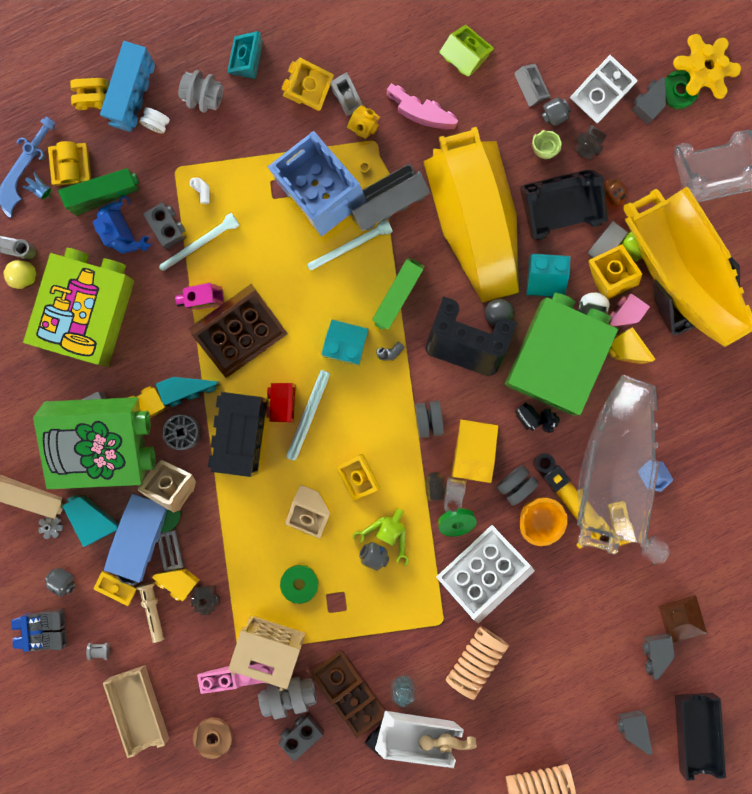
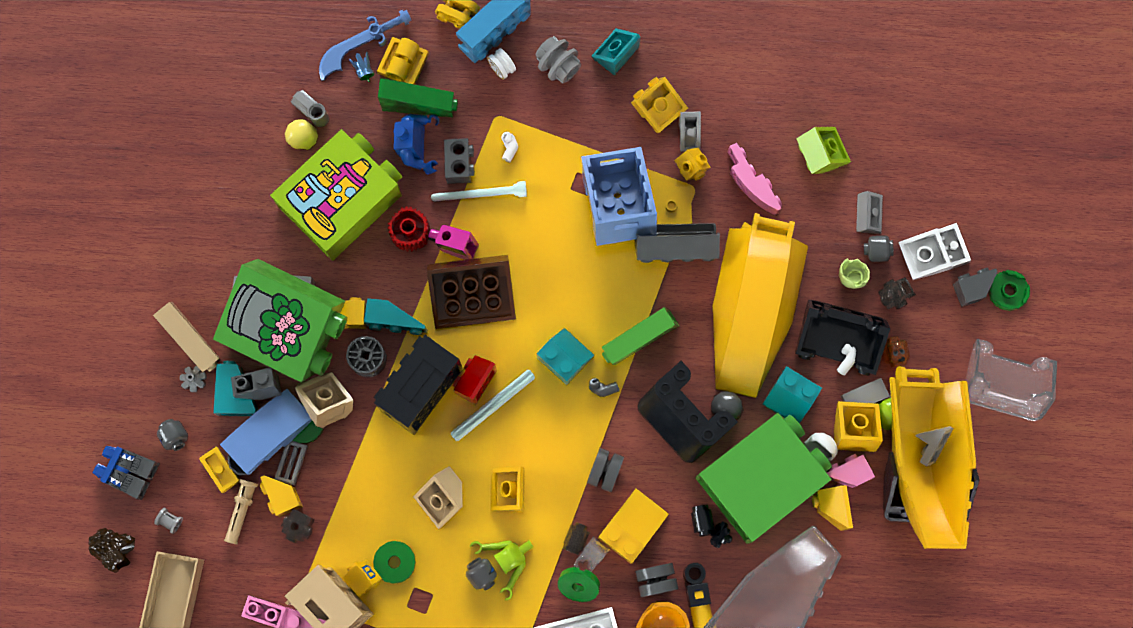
camera: 25 degrees right, 10 degrees down
light aqua piece [307,220,393,270] -> none
yellow plate [673,34,741,99] -> none
none -> dark brown hair [88,528,135,573]
none -> dark grey slope [231,367,281,400]
none -> yellow brick [343,559,382,597]
none -> red brick [388,206,430,252]
none -> white arm [837,344,856,376]
none -> light grey slope [915,426,954,467]

